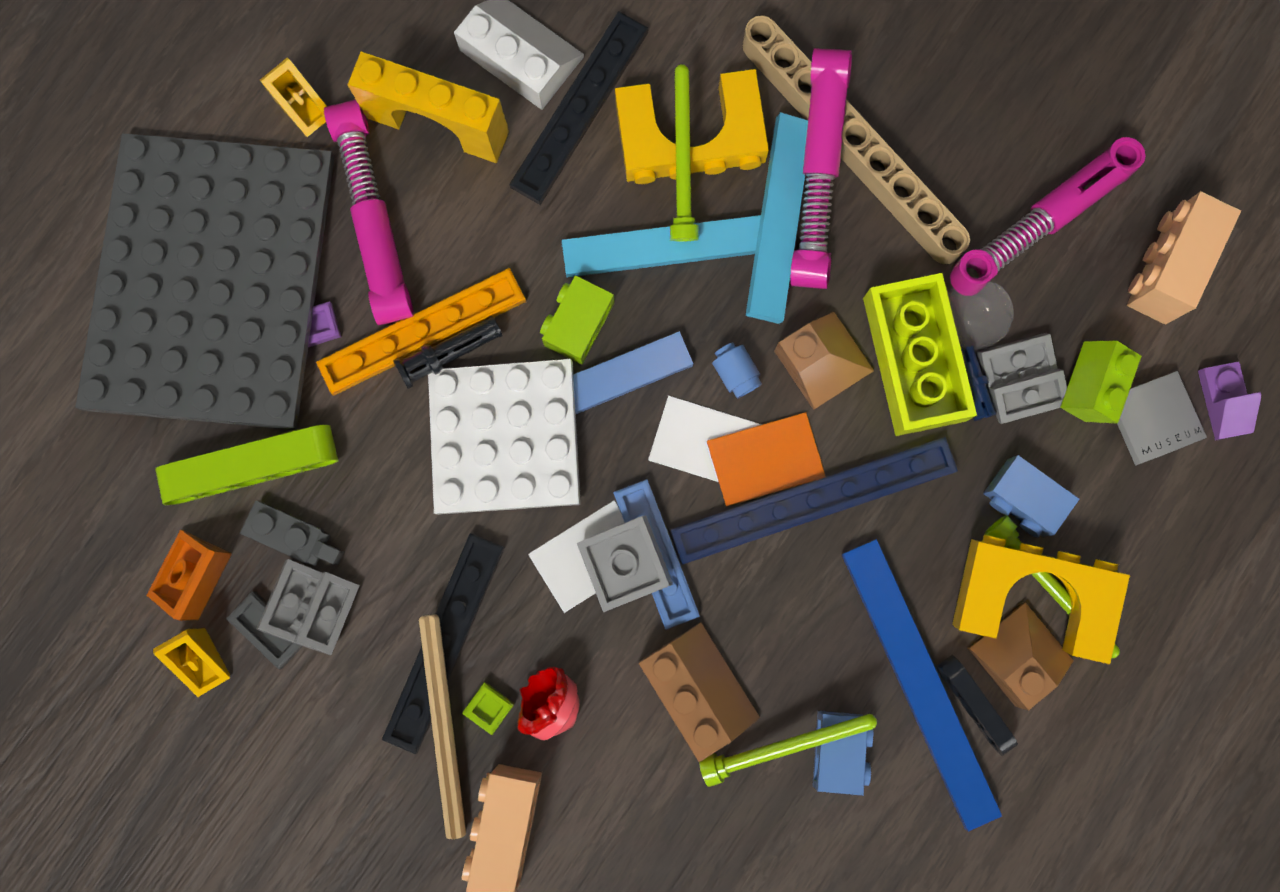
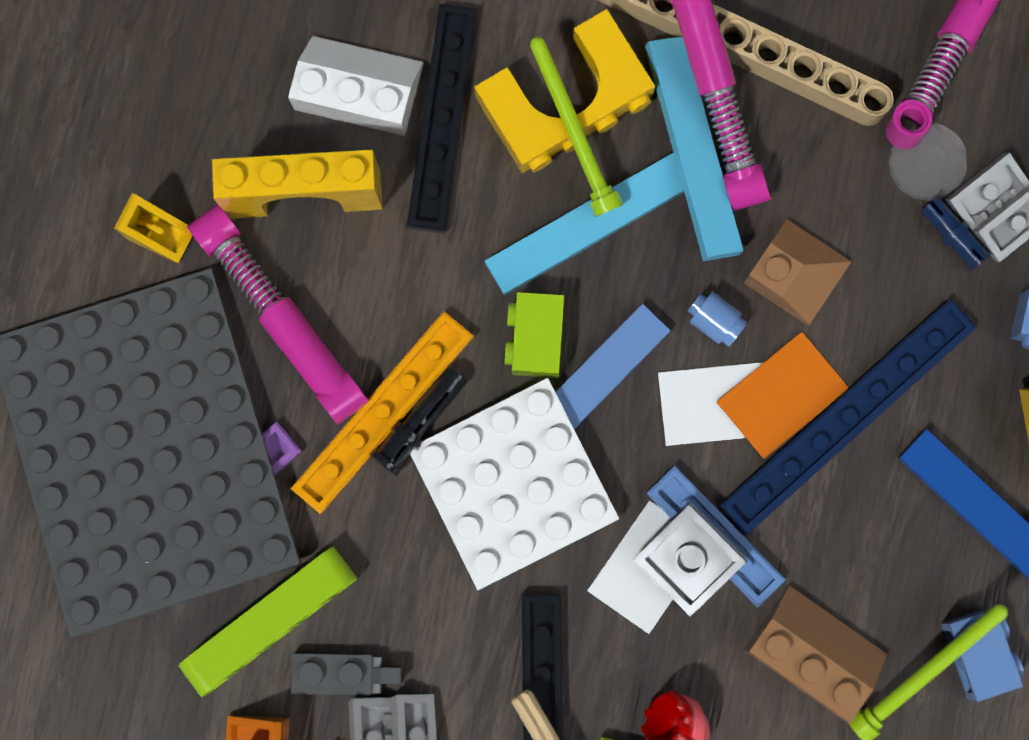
camera: 20 degrees left, 0 degrees up
neon yellow brick [863,273,977,436] -> none

